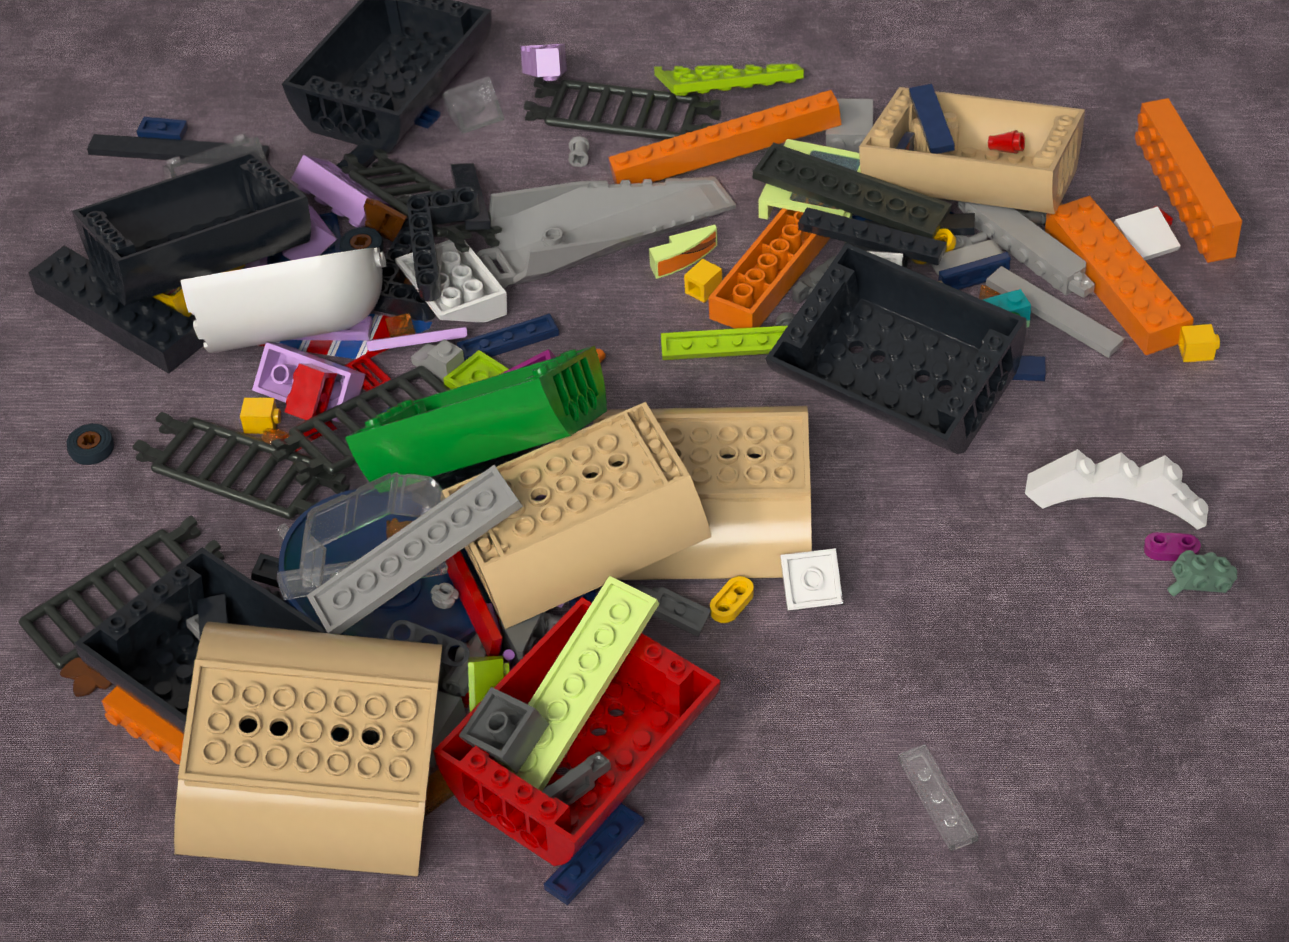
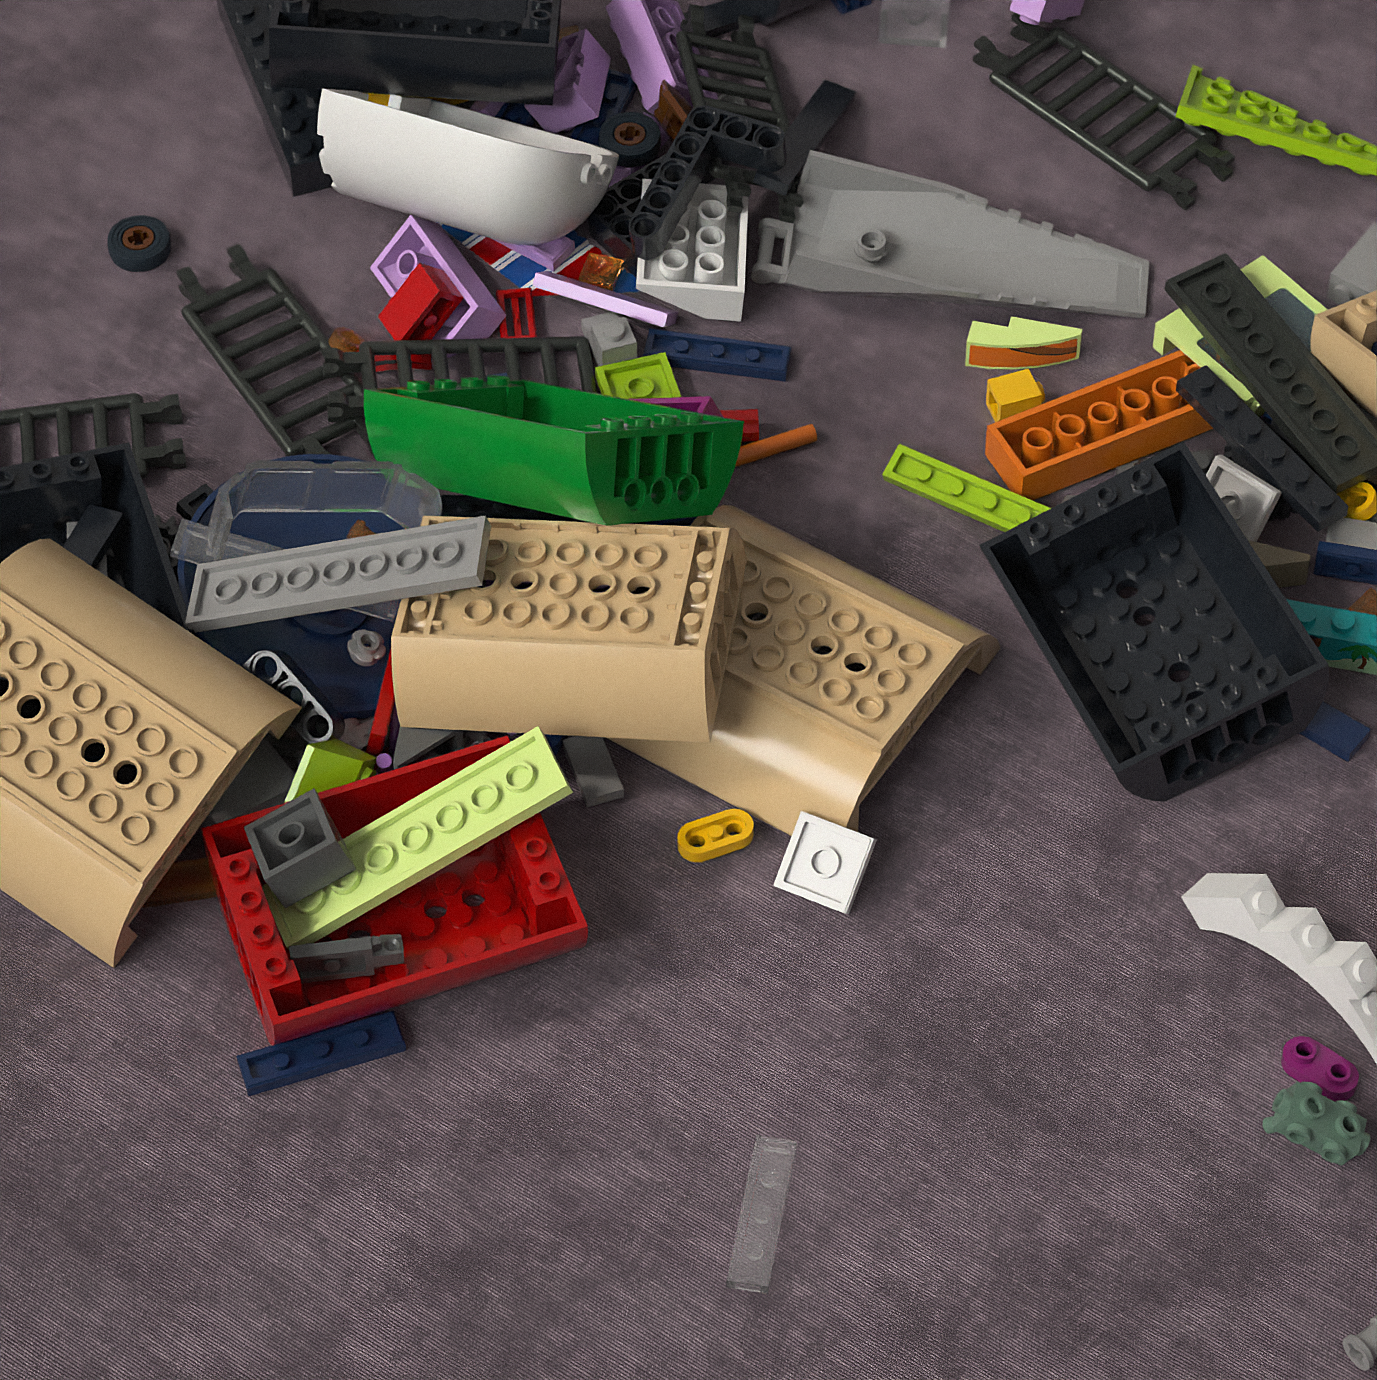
camera: 30 degrees right, 5 degrees up
yellow brick [240,398,281,434] -> none
light grey bush [568,136,590,167] -> none
orange brick [608,90,841,184] -> none
dark grey hinge [636,584,711,637] -> none

